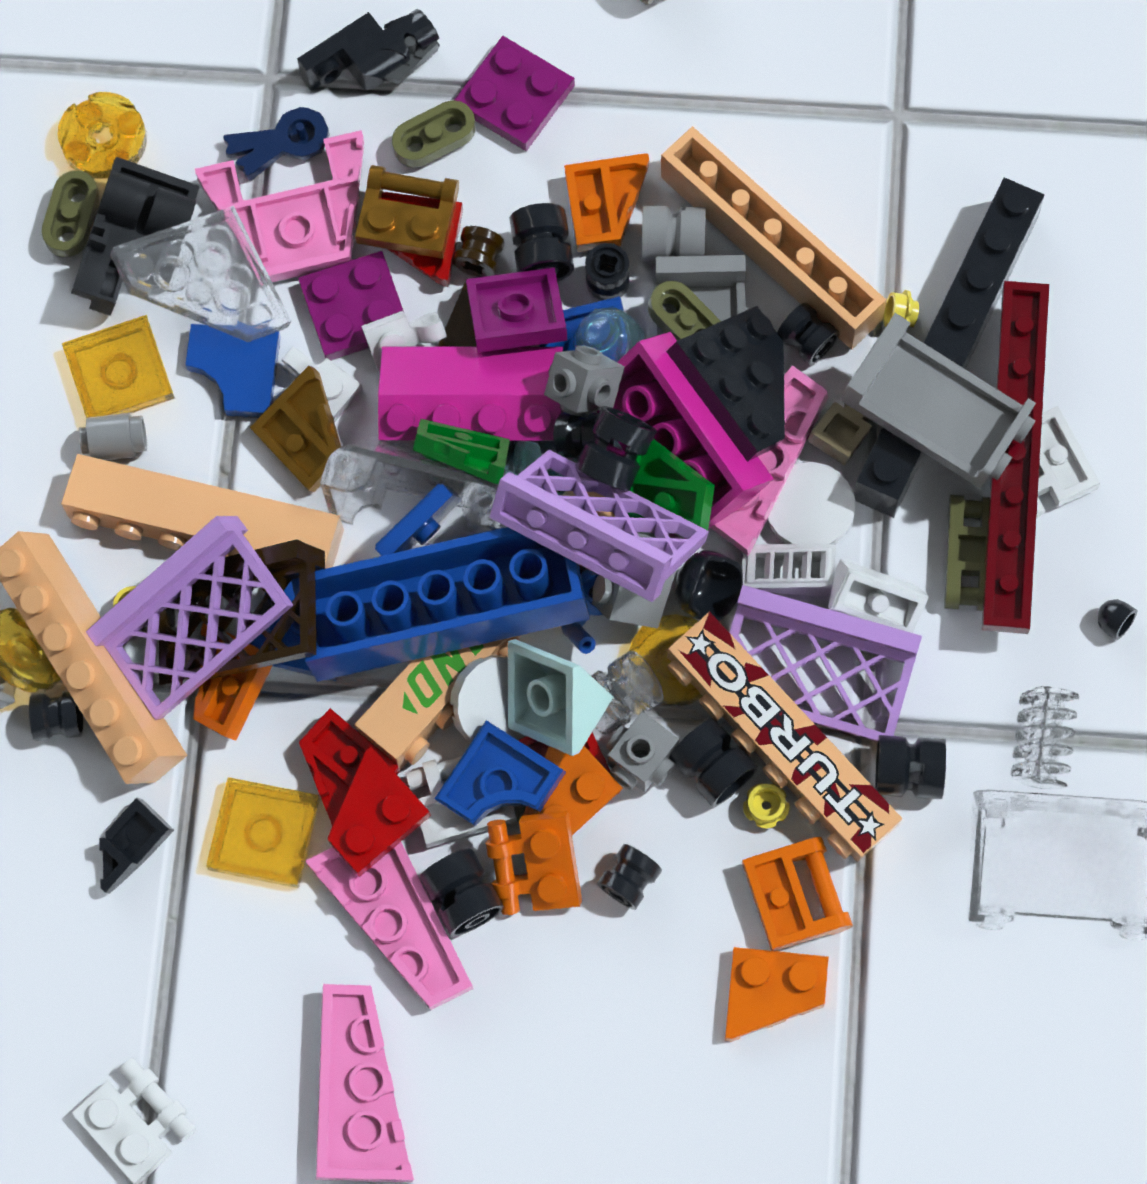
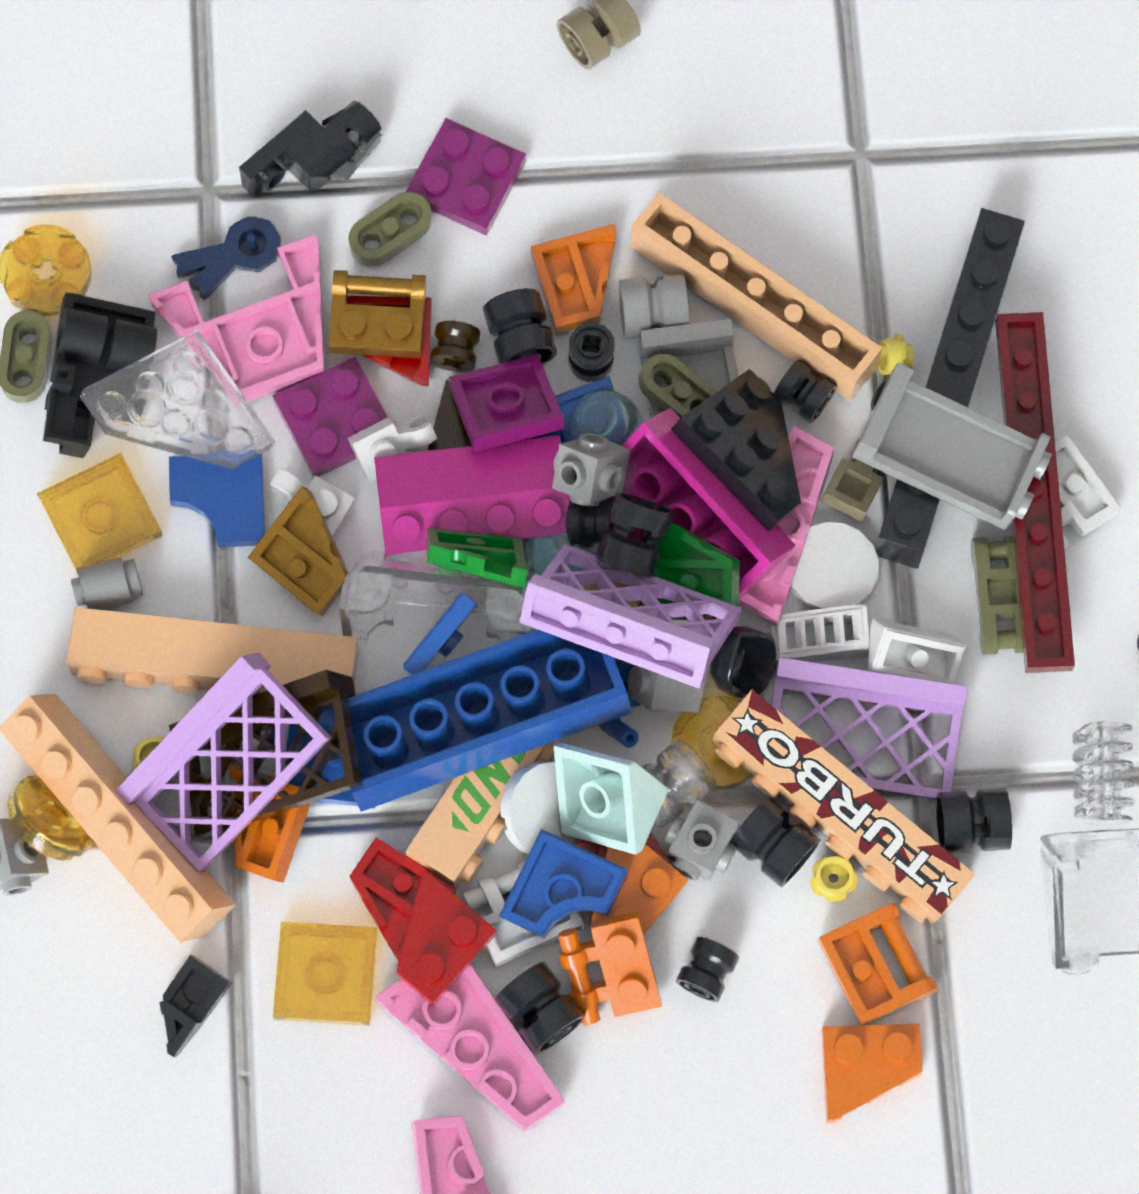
camera: 15 degrees left, 0 degrees up
black wheel [29,691,84,741] -> none

